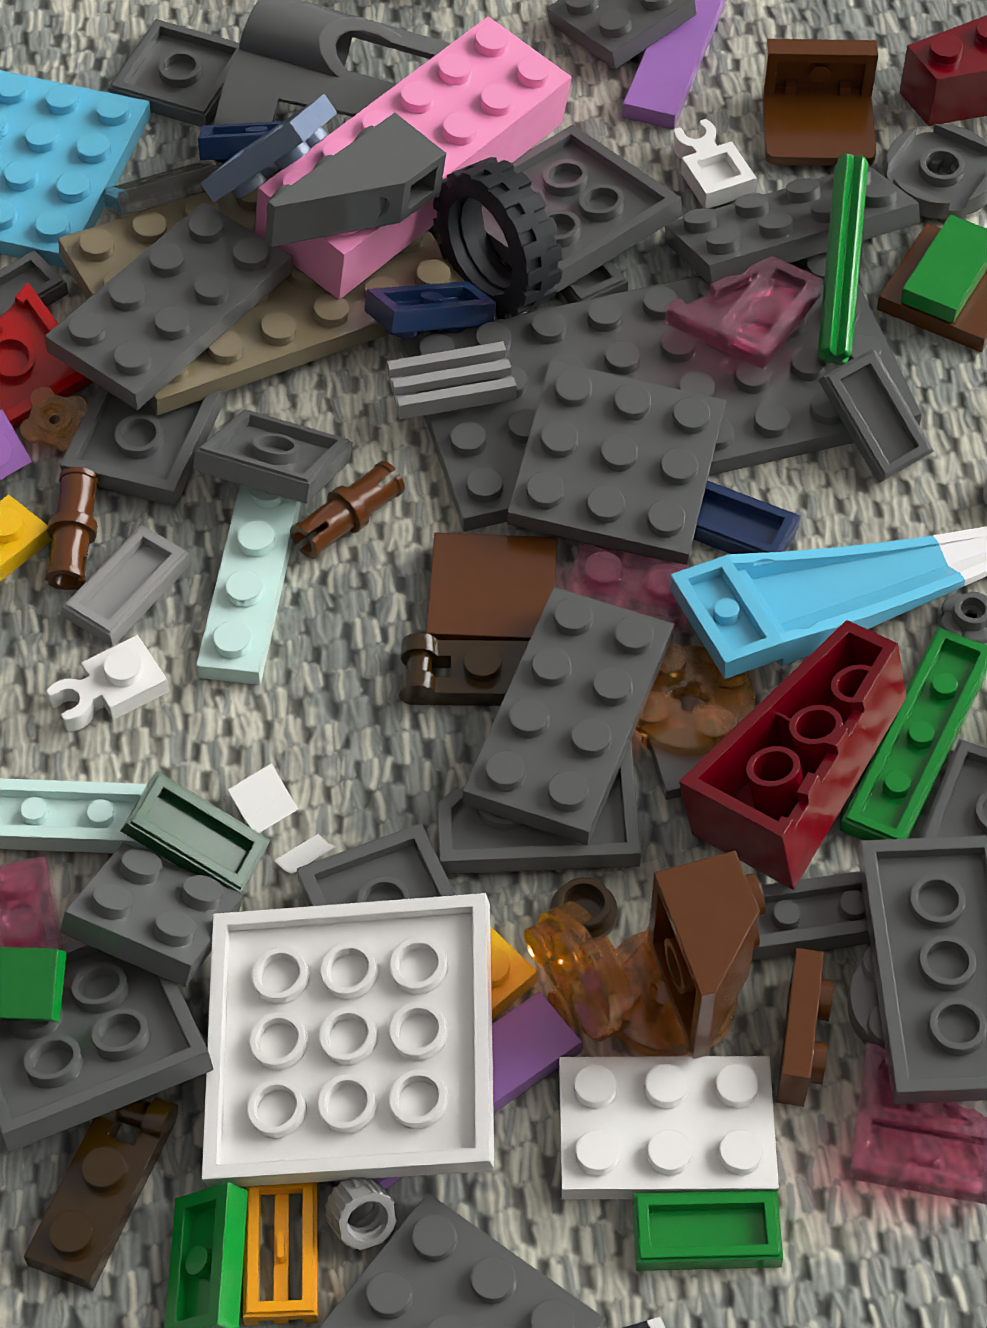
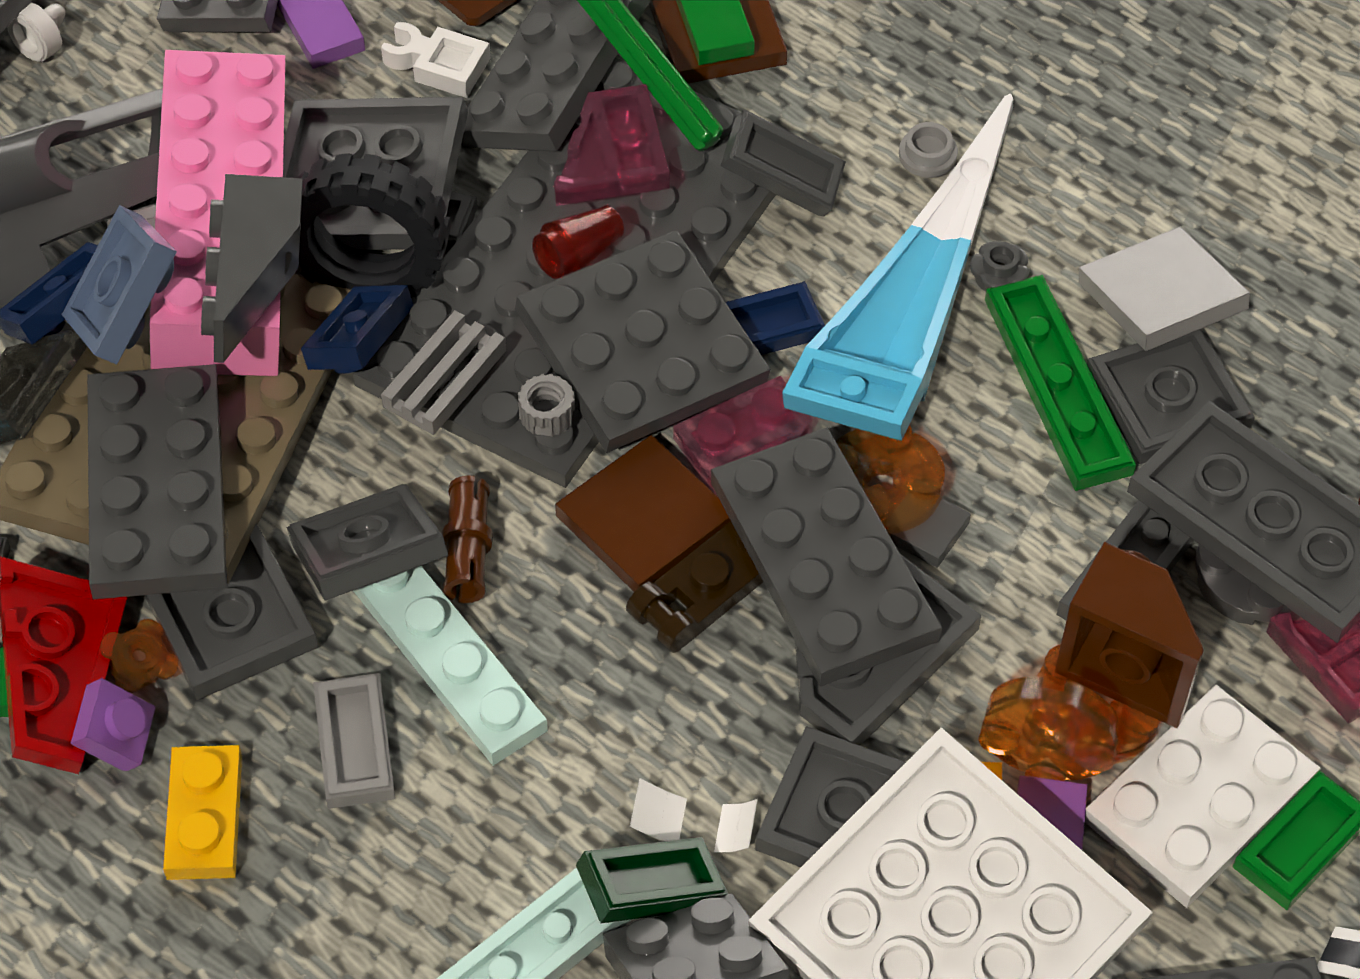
camera: 45 degrees left, 0 degrees up
reddish brown pin [45,467,99,590] -> none
white plate [46,635,170,732] -> none
dark brown plate [550,877,618,944] -> none
dark red wedge [679,620,907,890] -> none
reddish brown plate [776,948,834,1107] -> none
none -> light grey axle [518,374,575,437]
none -> clear red cone [532,205,624,279]

